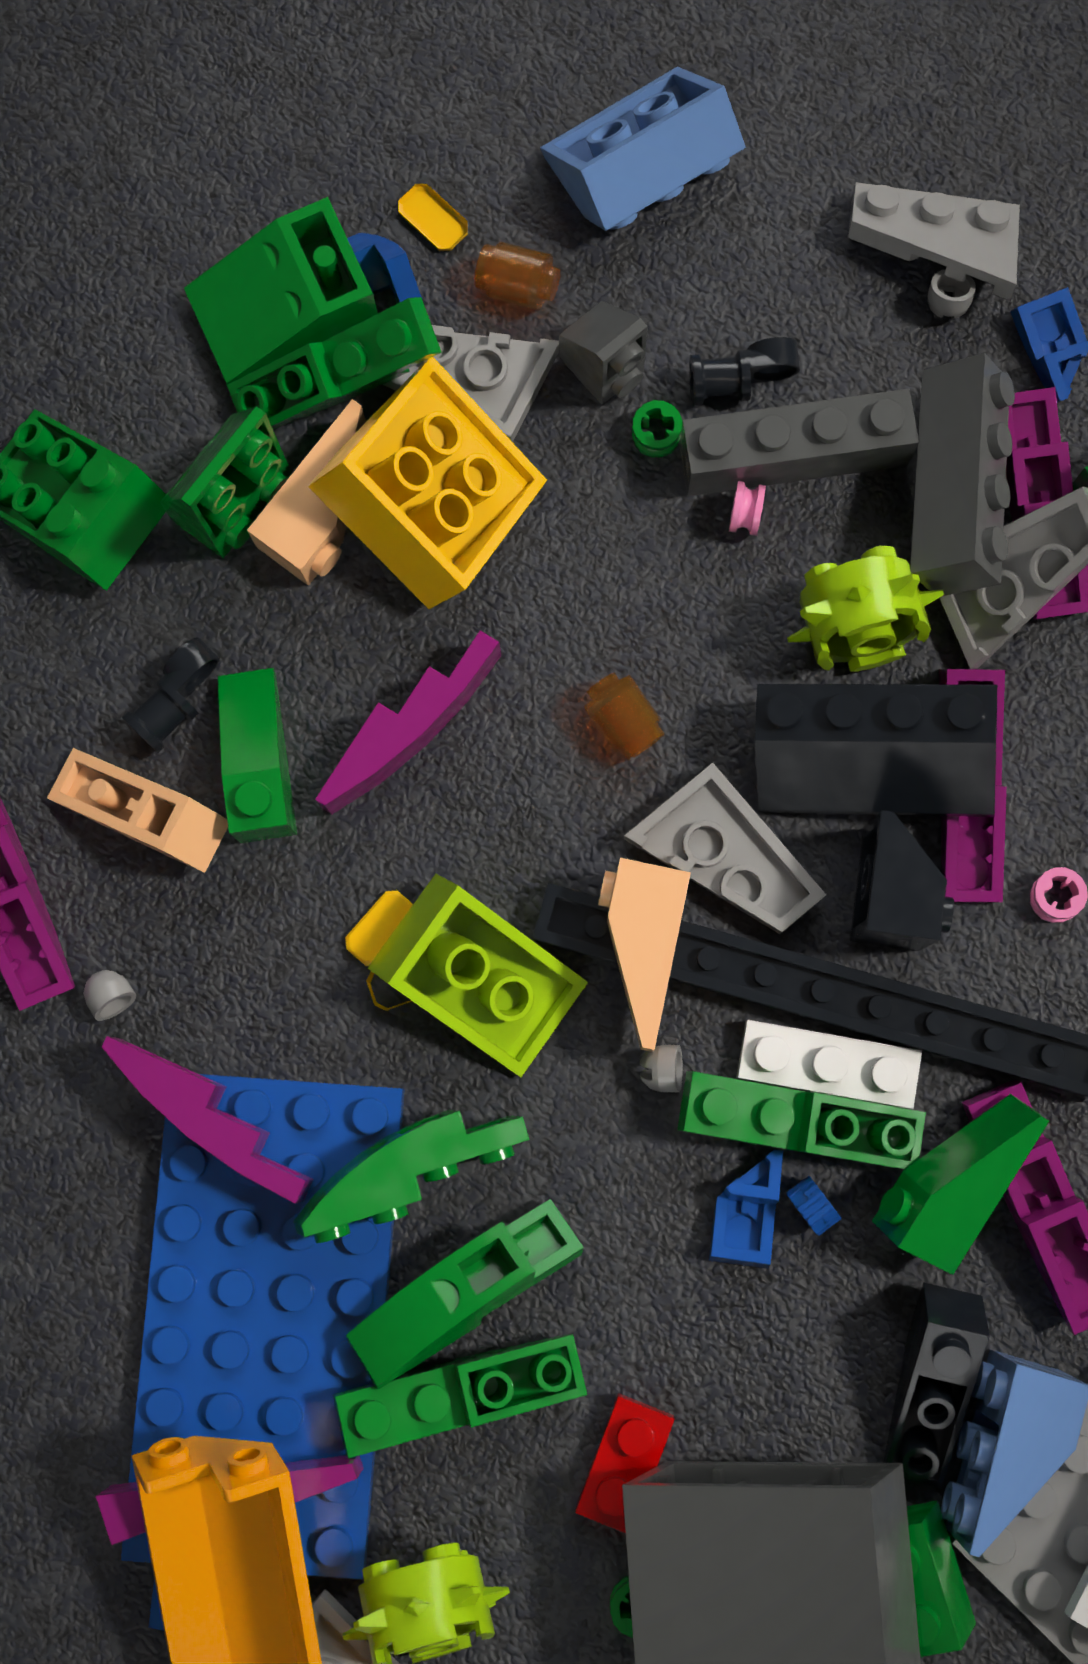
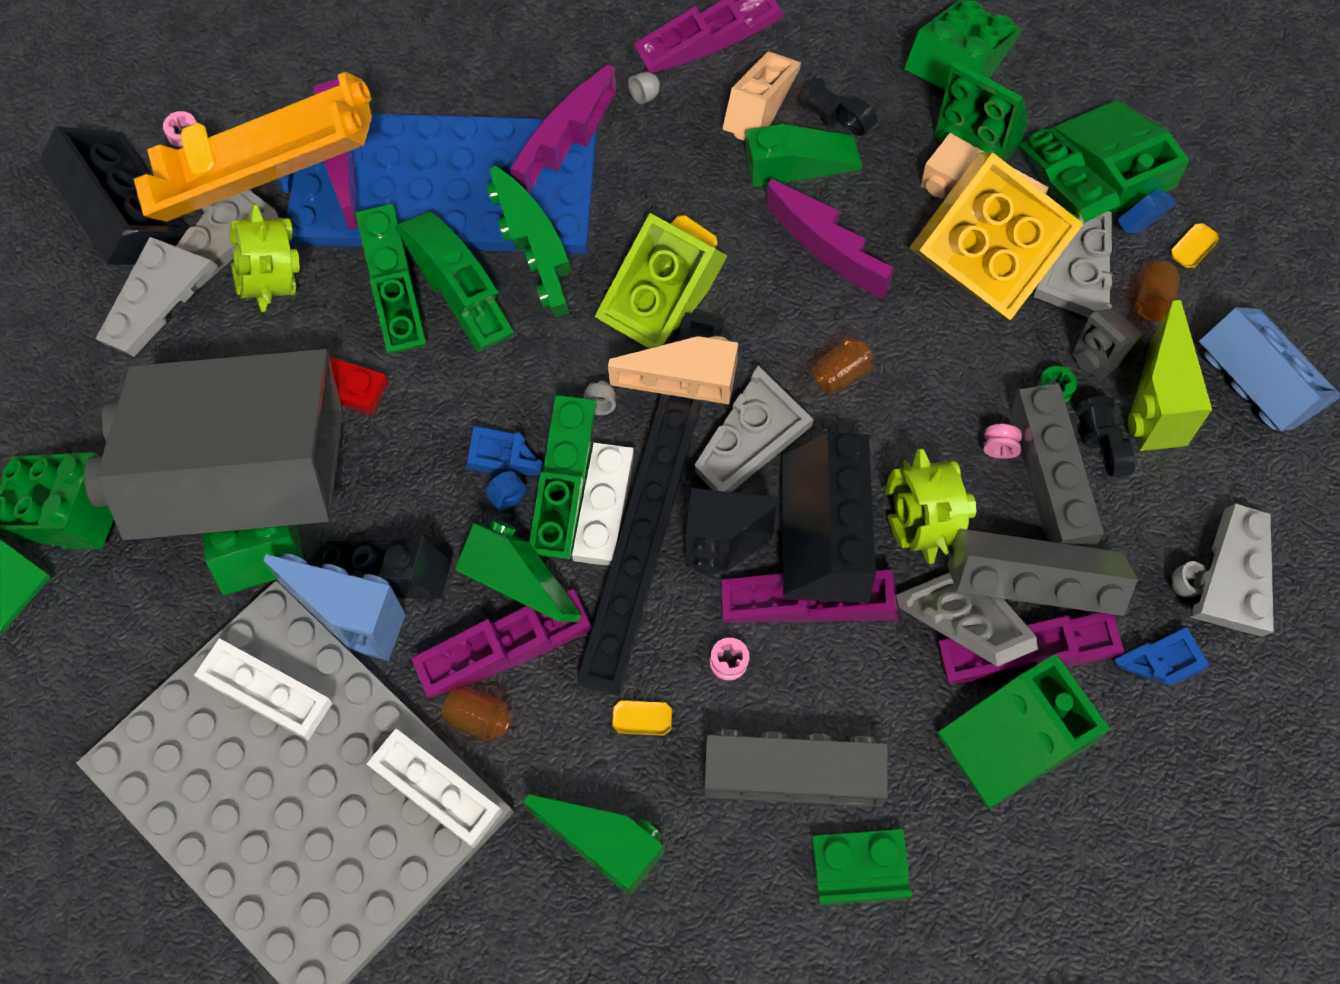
camera: 85 degrees right, 15 degrees down
none -> lime slope [1128,300,1212,451]

